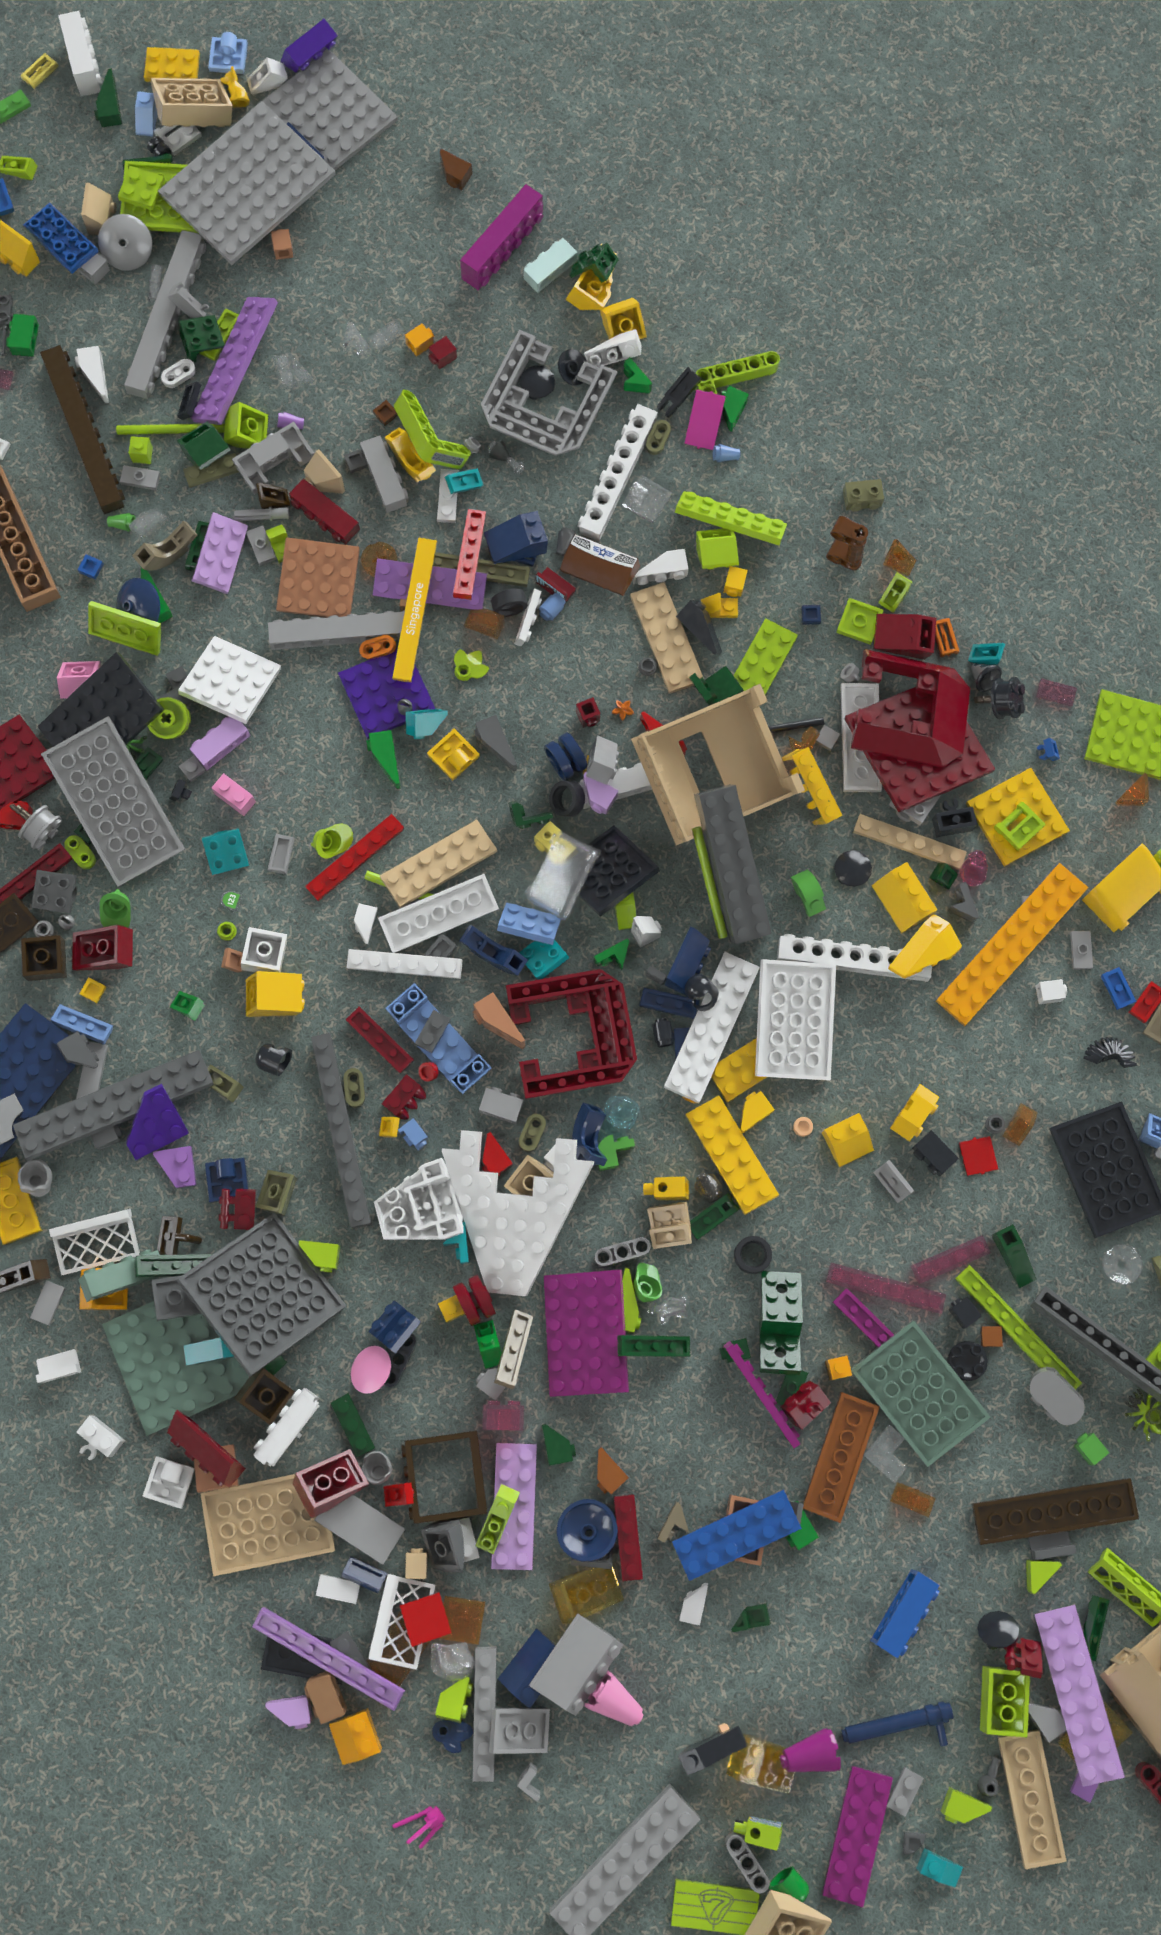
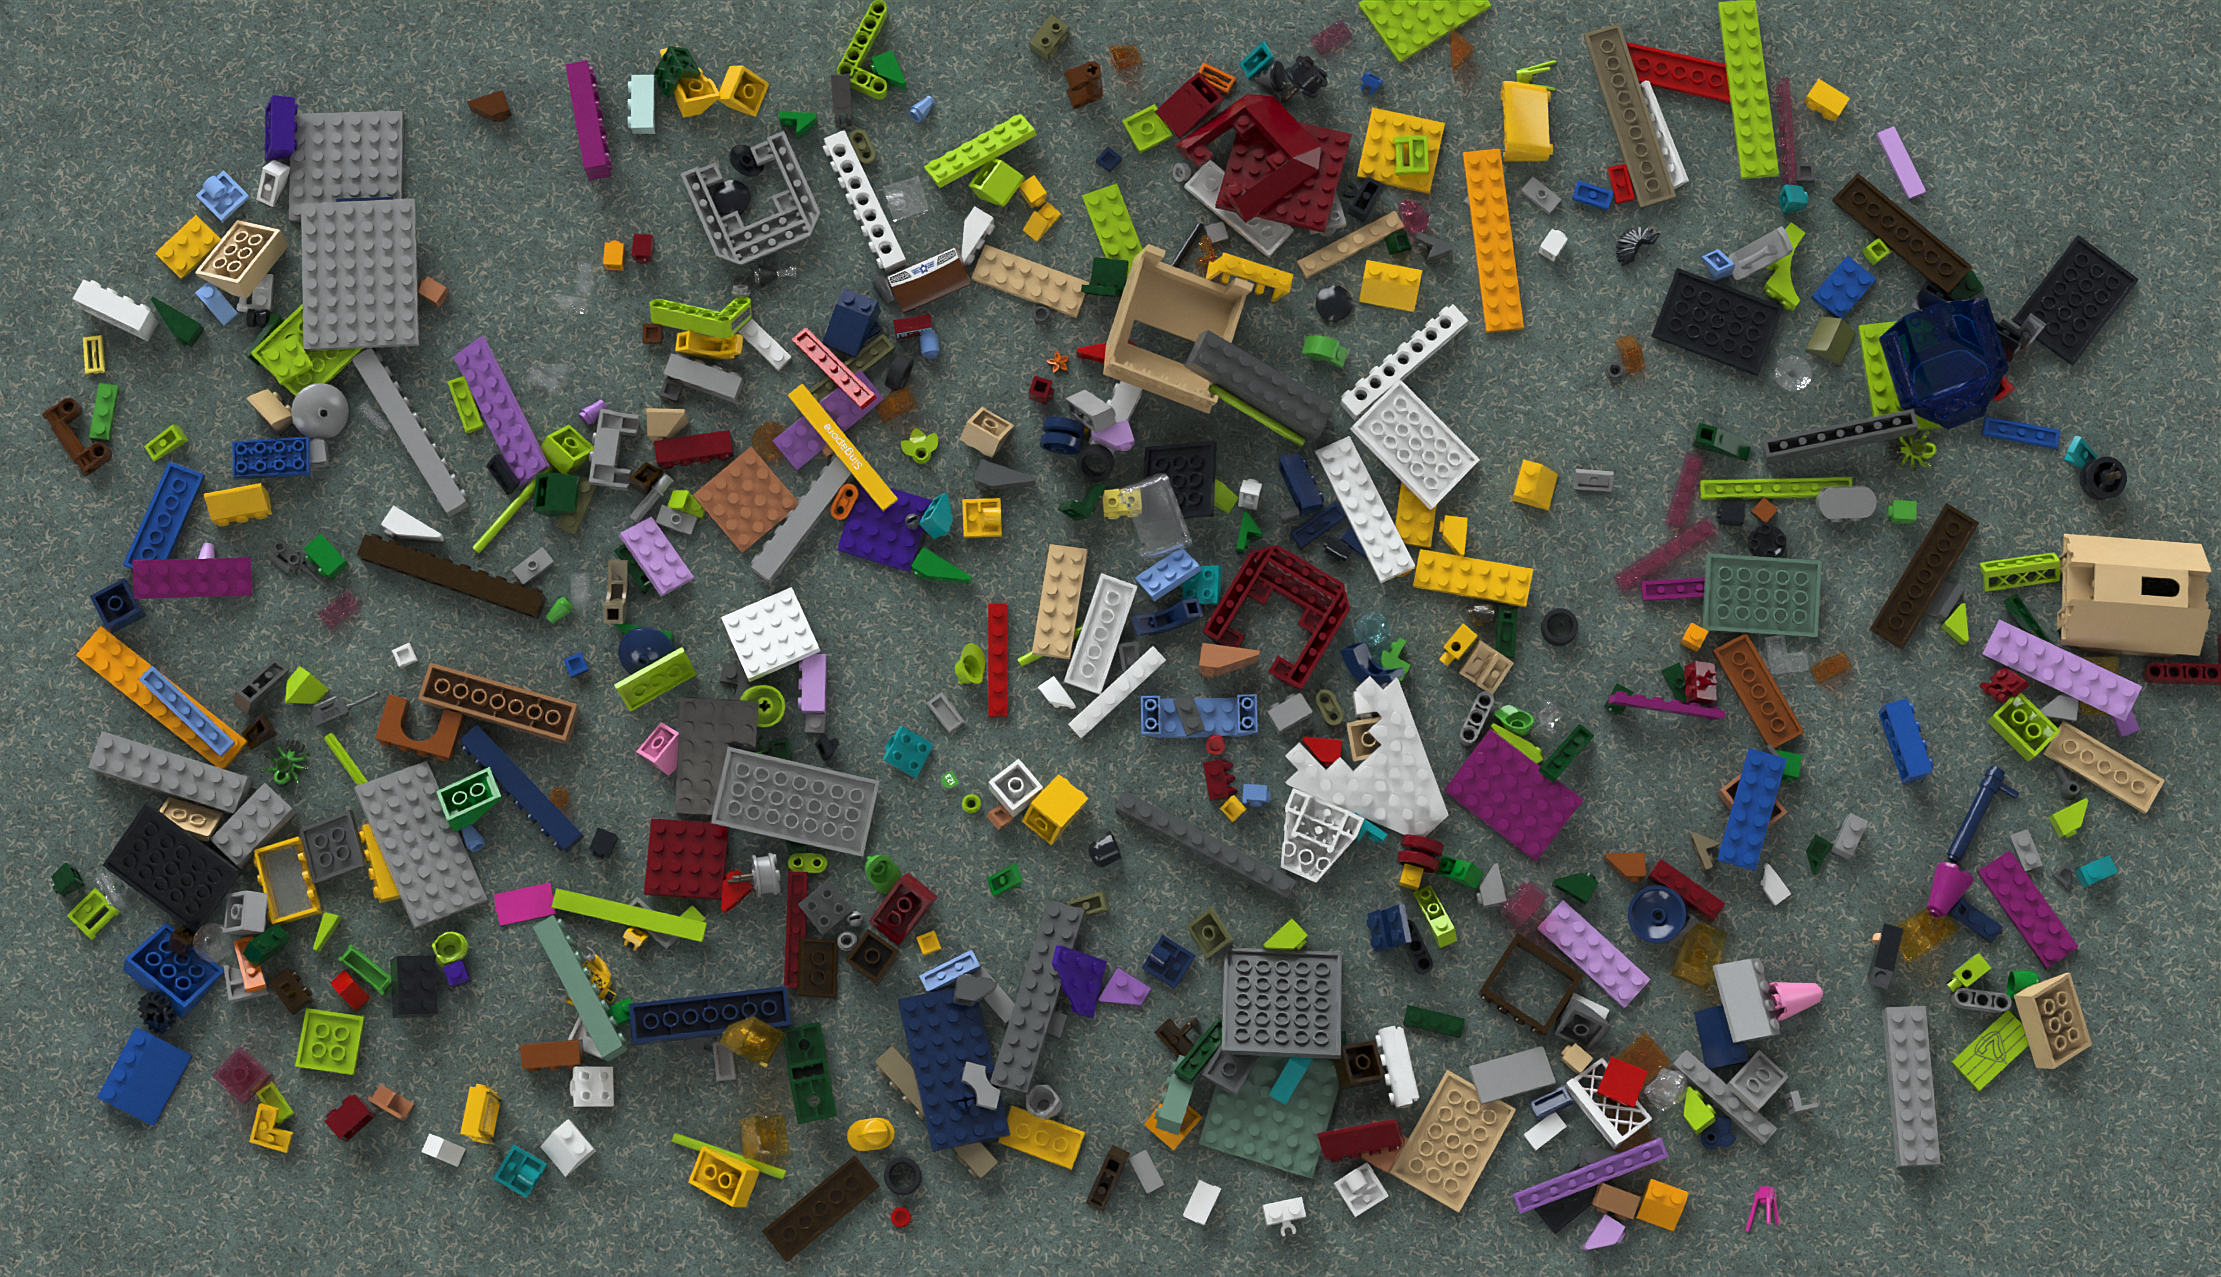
camera: 45 degrees left, 0 degrees up
white fence [49,1209,140,1275] -> none
lime brick [129,436,153,464] -> none
white plate [161,359,196,388] -> none
light grey hinge [167,282,209,319] -> none
dark green bracket [179,315,225,363] -> none
bright pink brick [211,773,256,816] -> none
dark red plate [218,1189,256,1230] -> none
yellow animal [220,66,249,108] -> none
dark red slope [293,1449,369,1518] -> none
olive plate [343,1068,365,1108] -> none
dark red plate [346,1006,414,1074] -> none
bright pink shield [351,1346,391,1394] -> none
light grey hair [361,1451,392,1485] -> none
red plate [383,1483,414,1507] -> none
teal plate [445,468,484,494] -> none
lime slope [475,1484,520,1554] -> none
plate [494,1310,533,1390] -> none
white plate [514,589,542,646] -> none
white slope [584,329,642,367] -> none
black slope [676,600,722,655] -> none
dark pink piece [685,390,726,450] -> none
black helmet [685,974,719,1011] -> none
bracket [759,1271,803,1375] -> none
light nougat tile [793,1117,813,1137] -> none
lime slope [878,572,912,613] -> none
yellow wedge [888,914,962,979] -> none
yellow brick [890,1084,939,1142] -> none
black brick [912,1130,959,1176] -> none
red piece [959,1136,998,1176] -> none
black dish [977,1611,1019,1650] -> none
none -> tan slope [960,407,1014,458]
none -> lime slope [1413,885,1457,948]
none -> light grey brick [1831,813,1868,859]
none -> dark blue plate [1947,897,2003,943]

